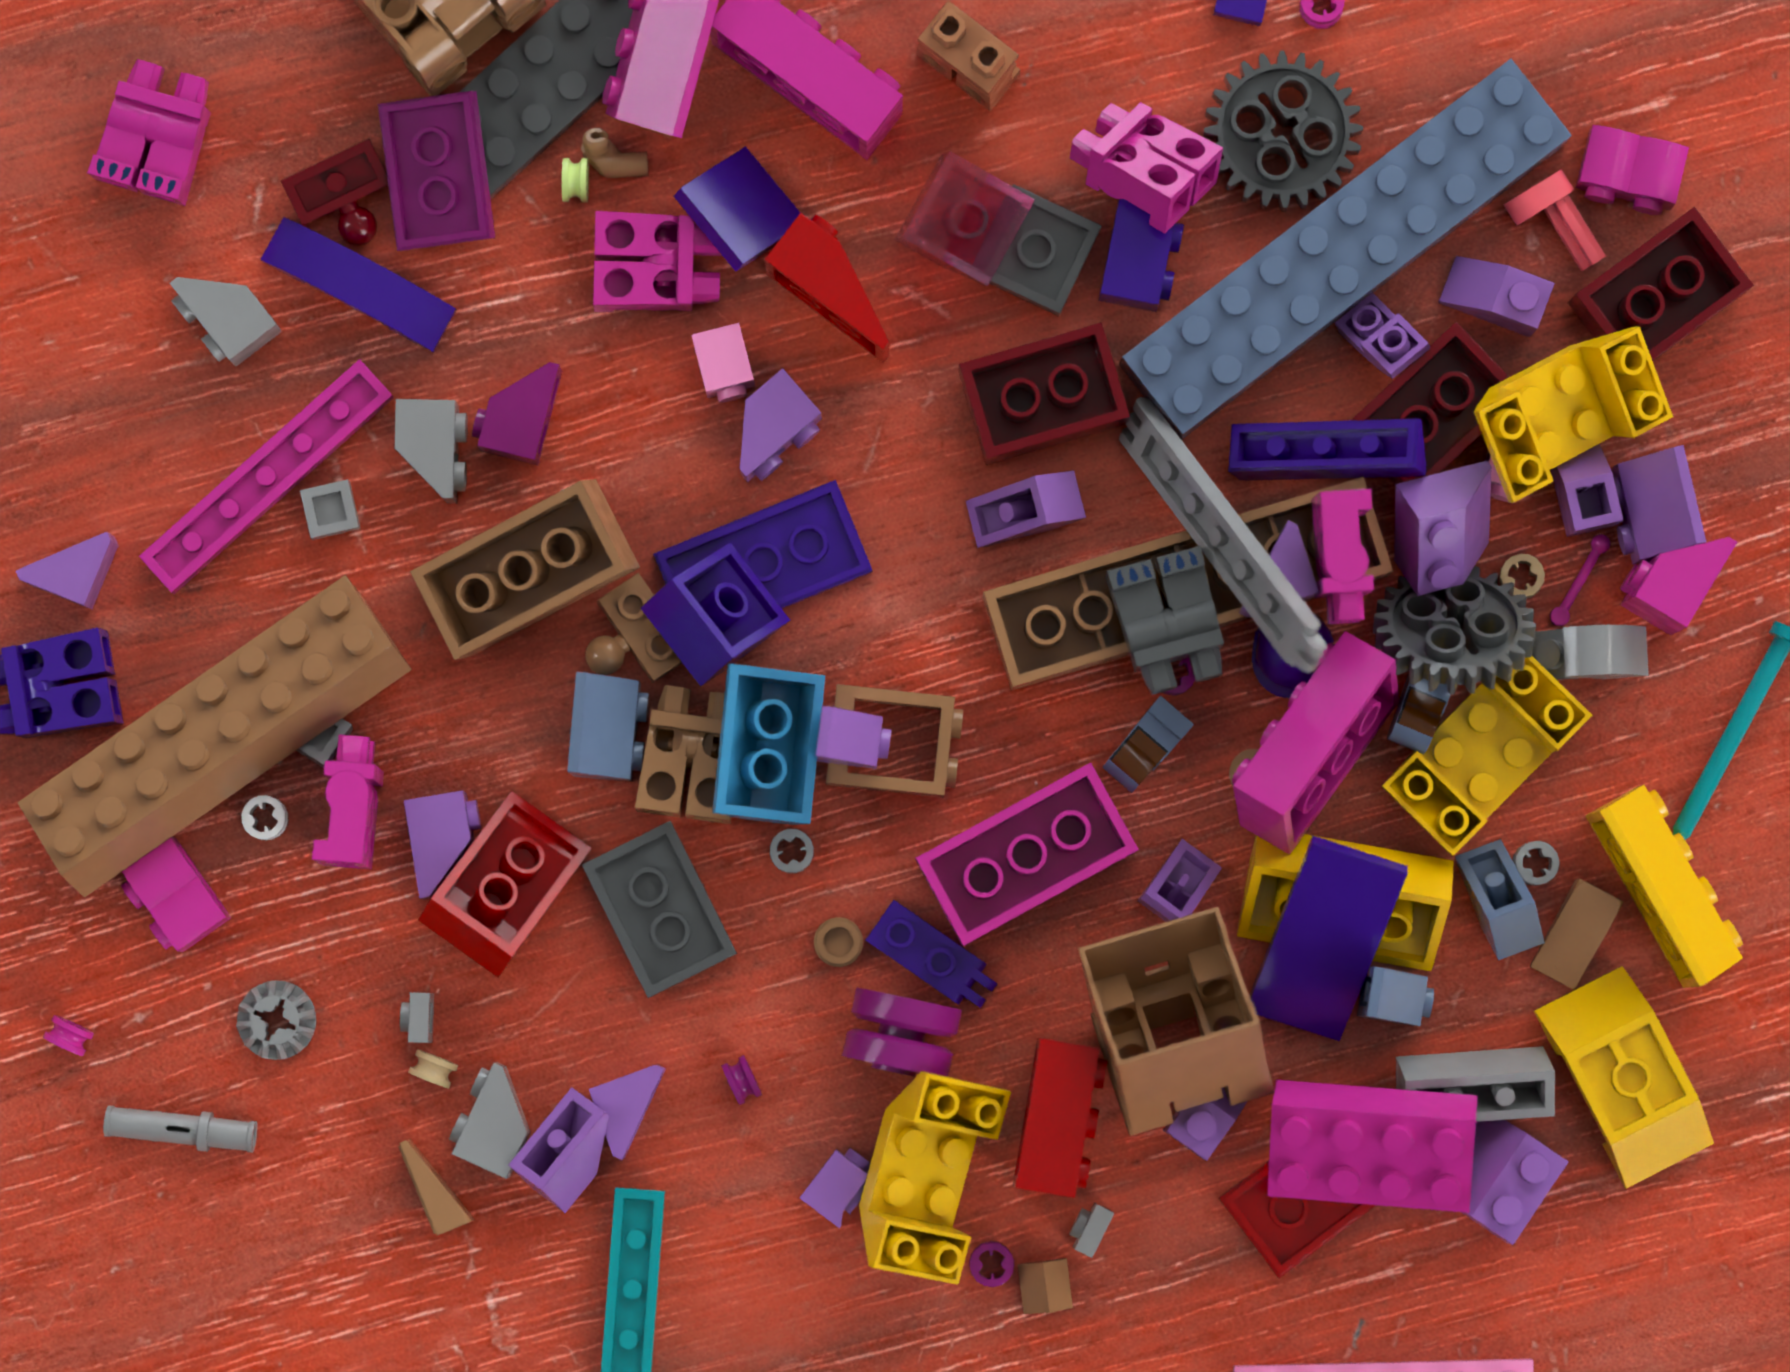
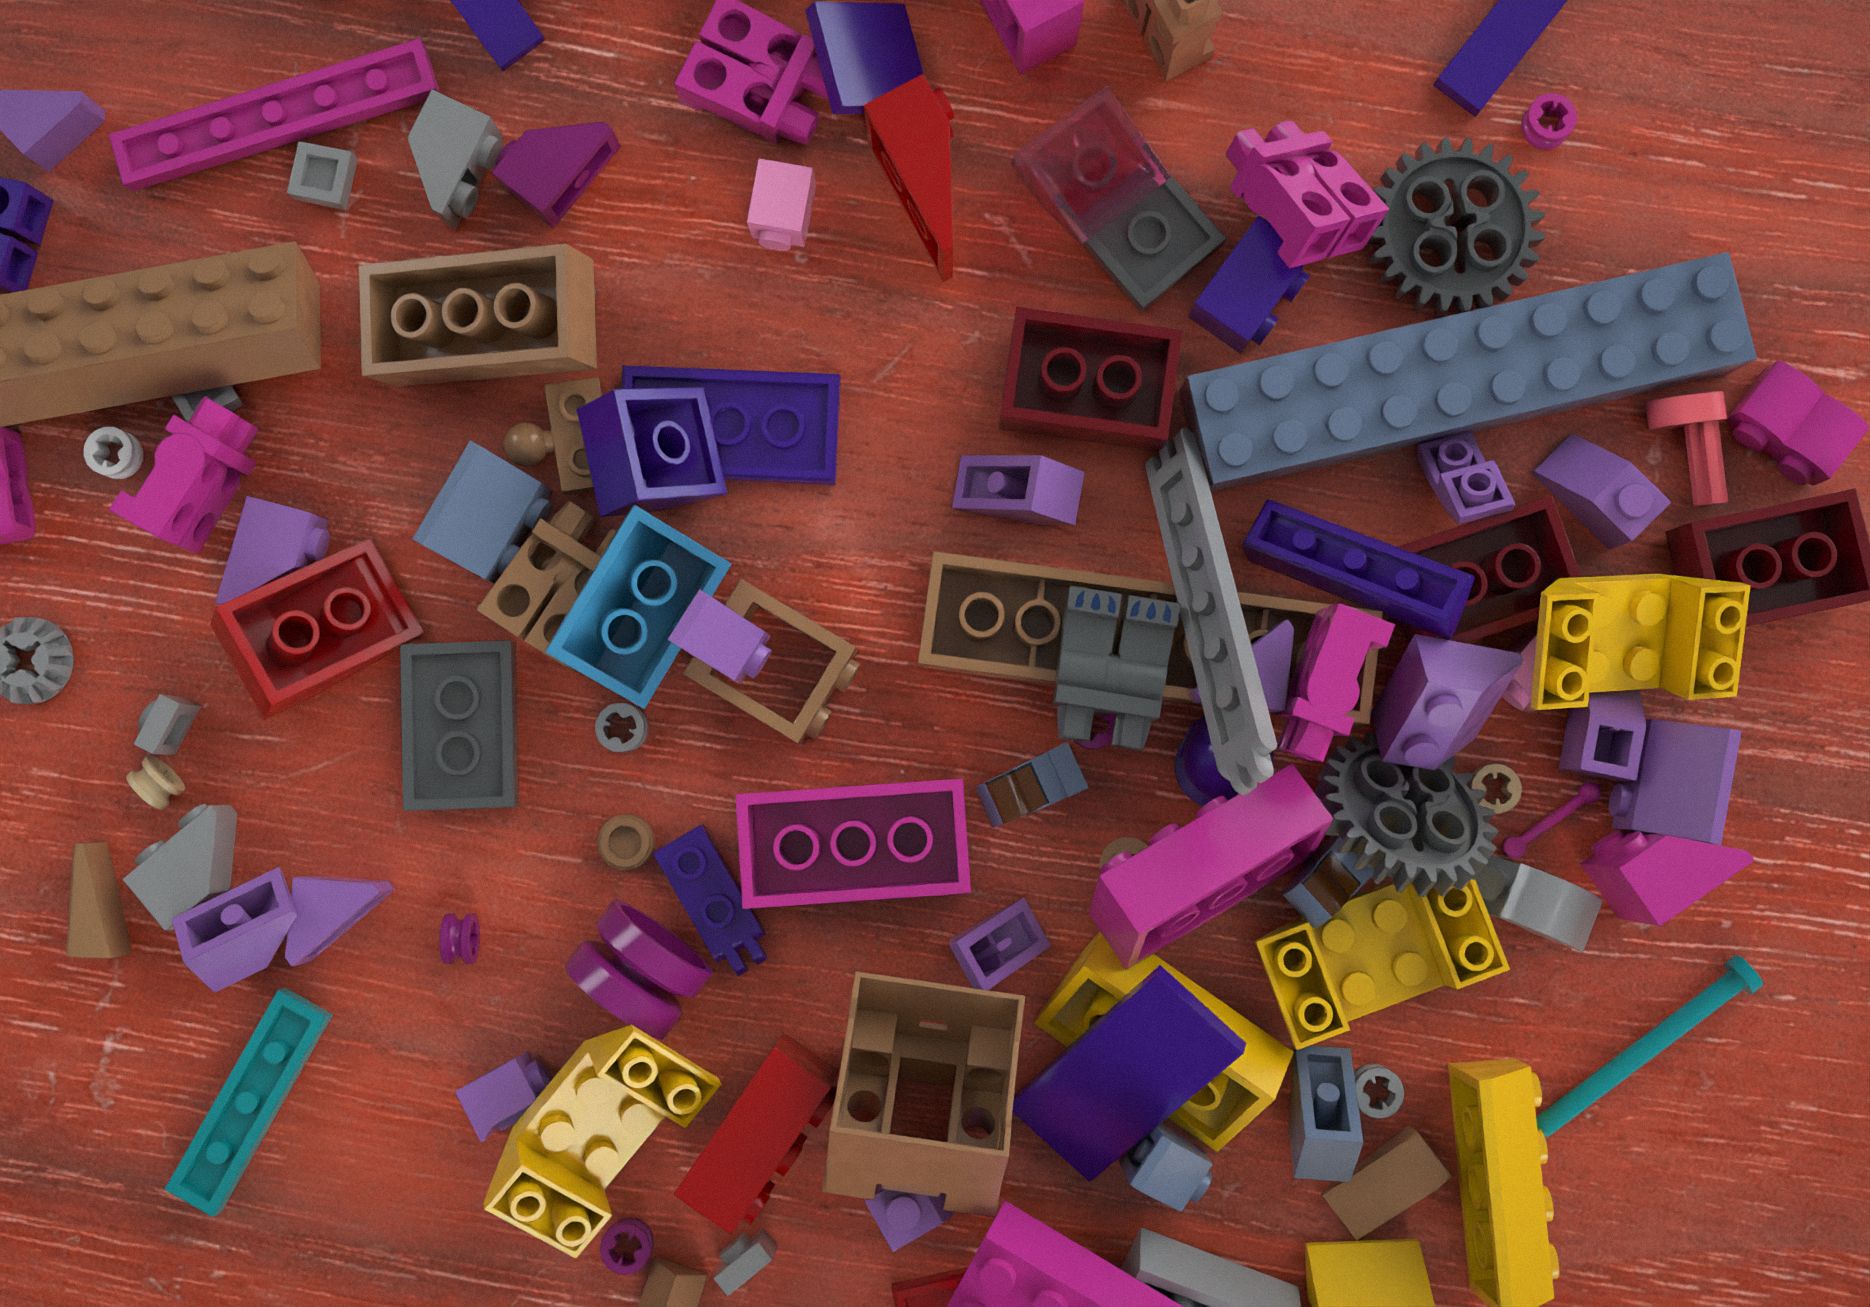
camera: 30 degrees right, 0 degrees up
medium lavender slope [740,368,822,482] -> none

